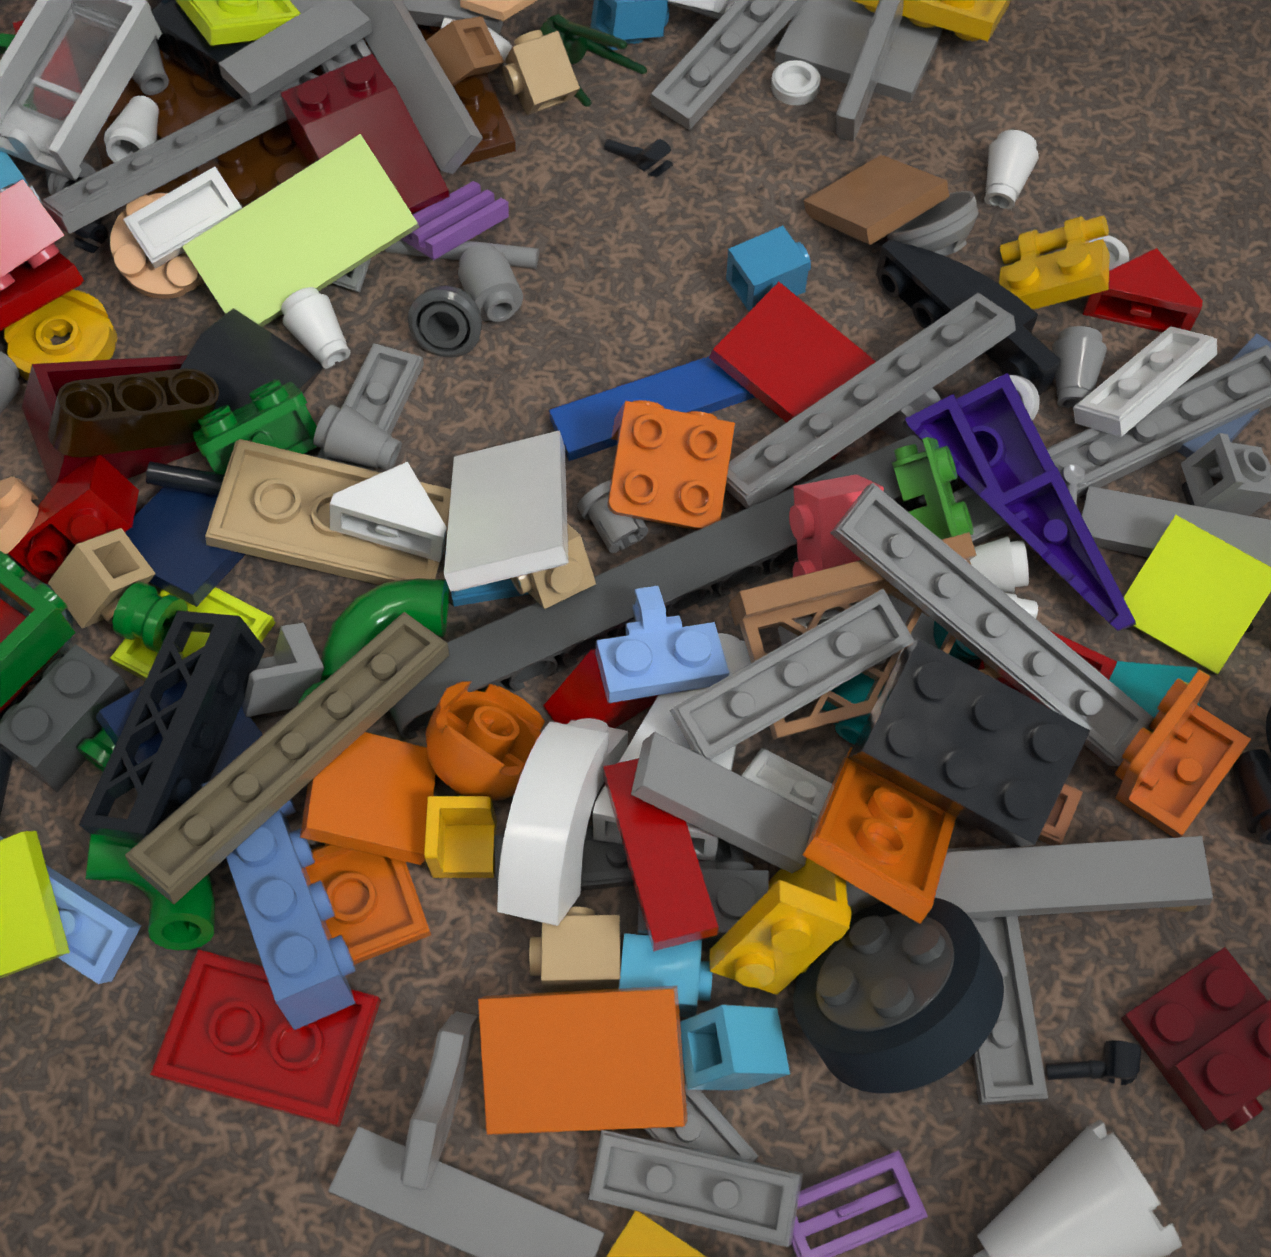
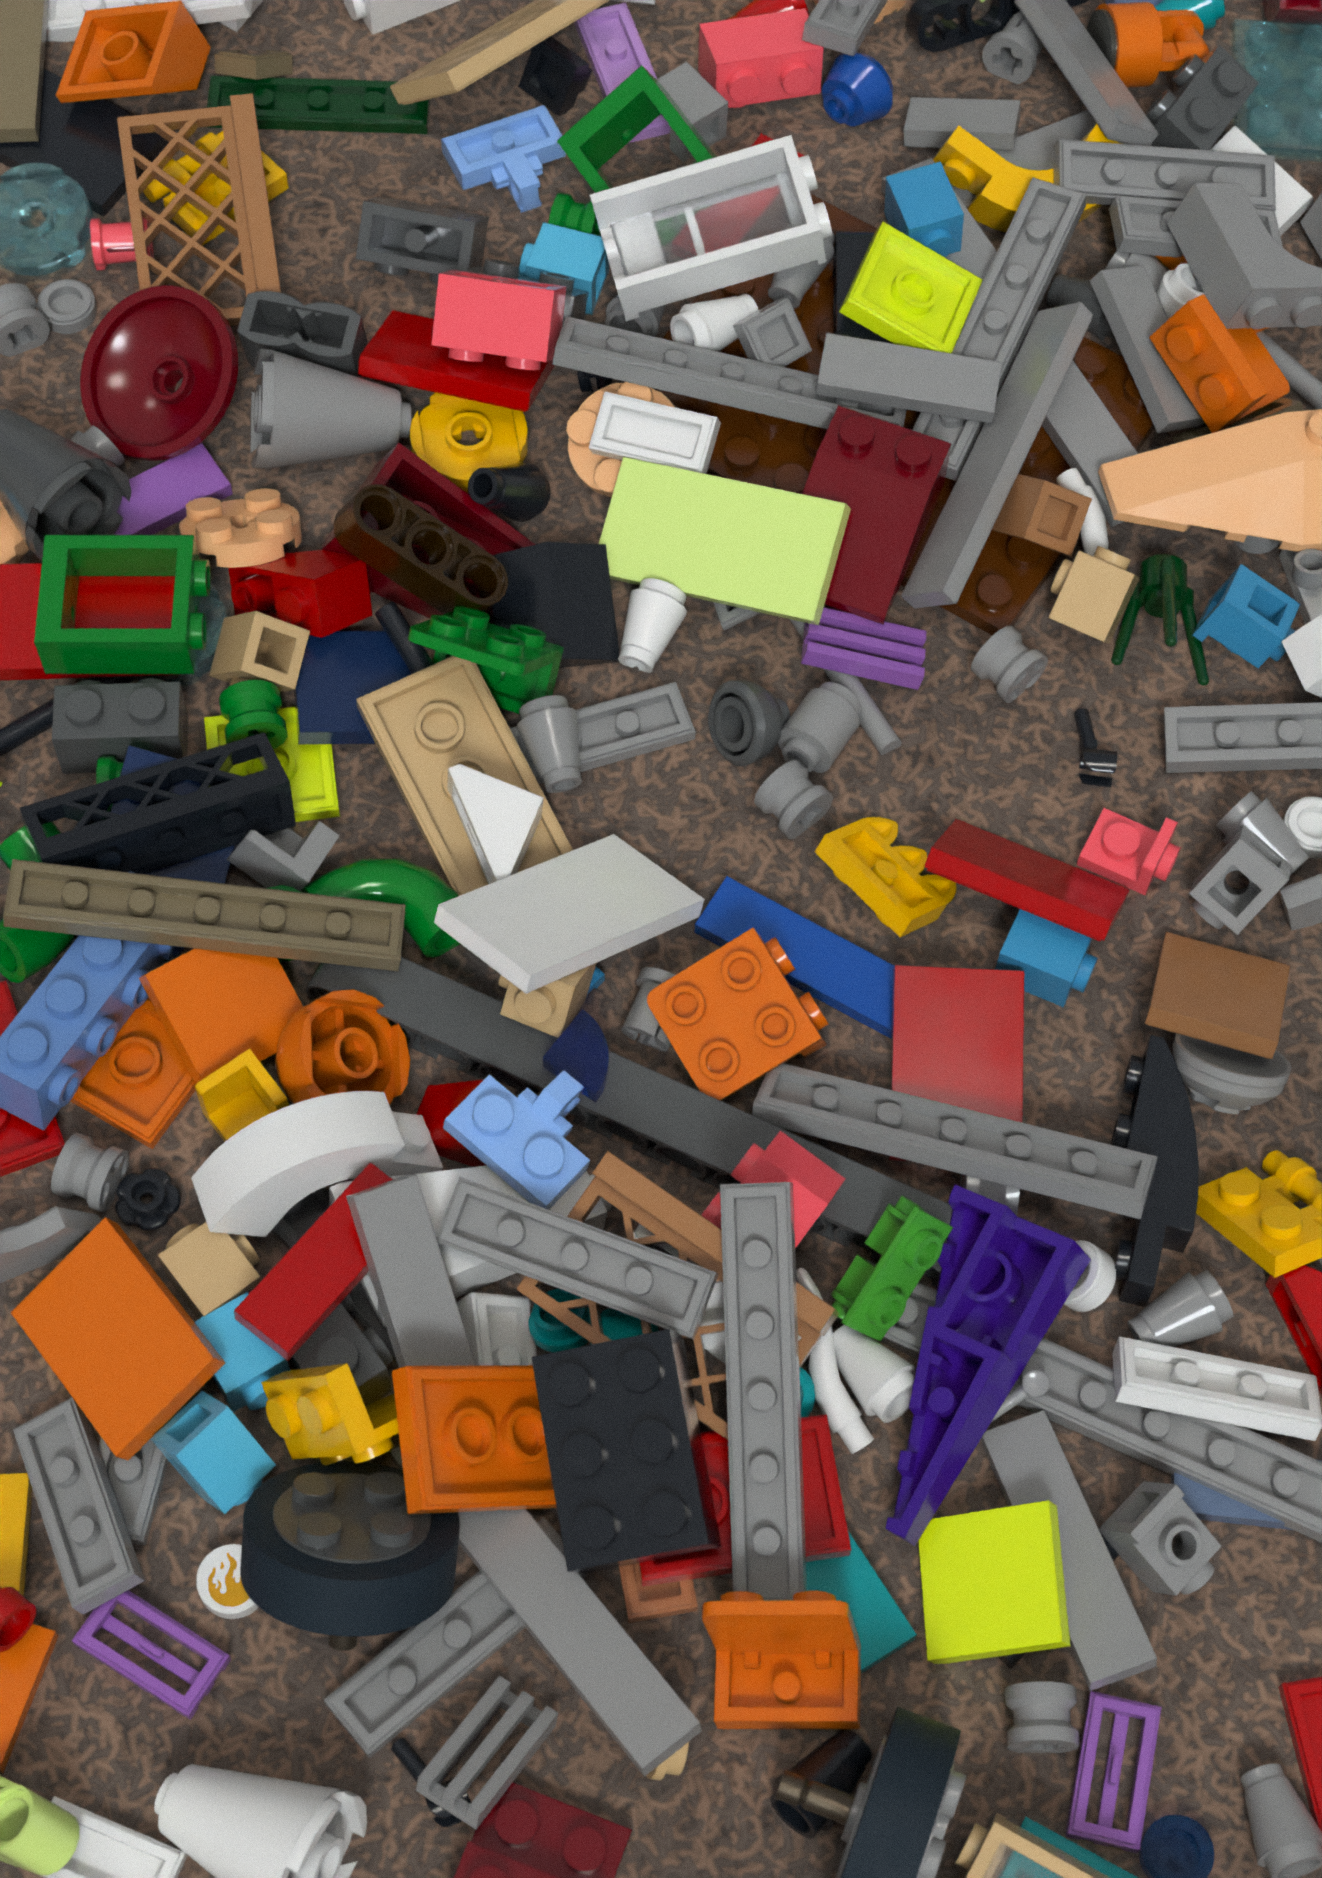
camera: 50 degrees right, 0 degrees up
none -> light grey wheel [51,1133,130,1212]
none -> black plate [115,1168,181,1231]
none -> white tile [196,1544,259,1619]
none -> light grey tile [416,1676,559,1829]
none -> black cone [468,462,550,522]
none -> teal plate [528,1289,592,1353]
none -> clear blue tile [543,1009,609,1103]
none -> light grey tile [733,297,812,367]
none -> light grey wheel [754,760,833,839]
none -> yellow plate [814,817,957,938]
none -> red tile [924,819,1130,942]
none -> light grey wheel [970,626,1048,703]
none -> coral bracket [1077,808,1181,895]
none -> light grey brick [1189,825,1292,935]
none -> light grey cone [1216,791,1309,875]

